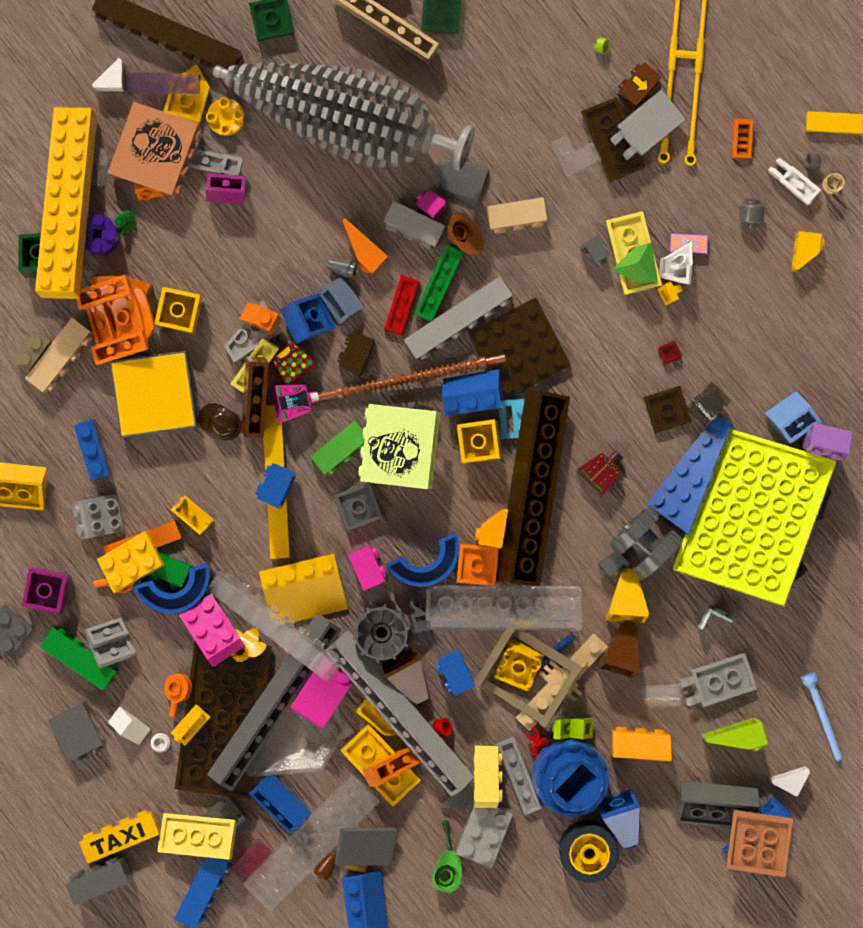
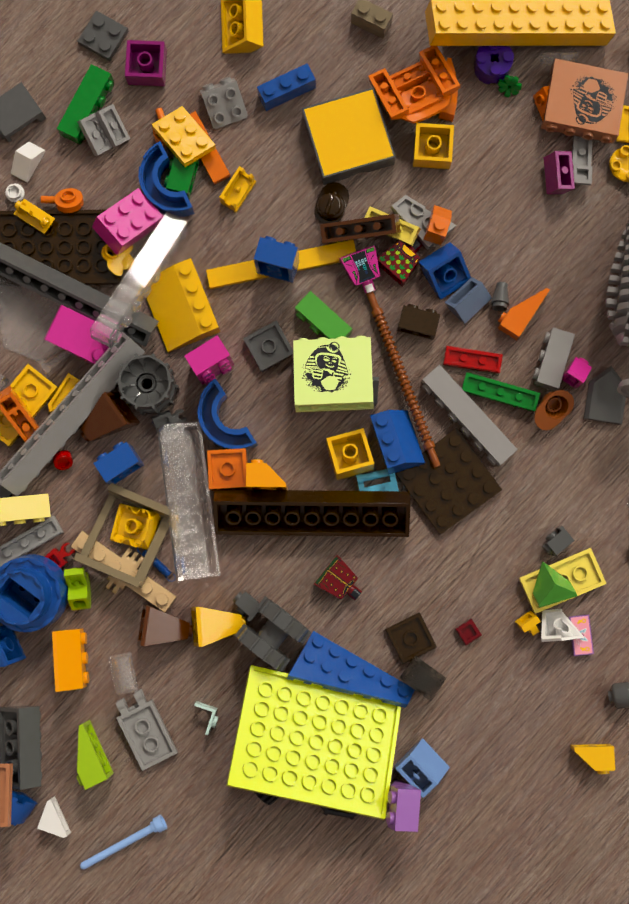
camera: 85 degrees right, 5 degrees down
tan brick [25,318,93,393] -> none
tan brick [486,197,547,234] -> none

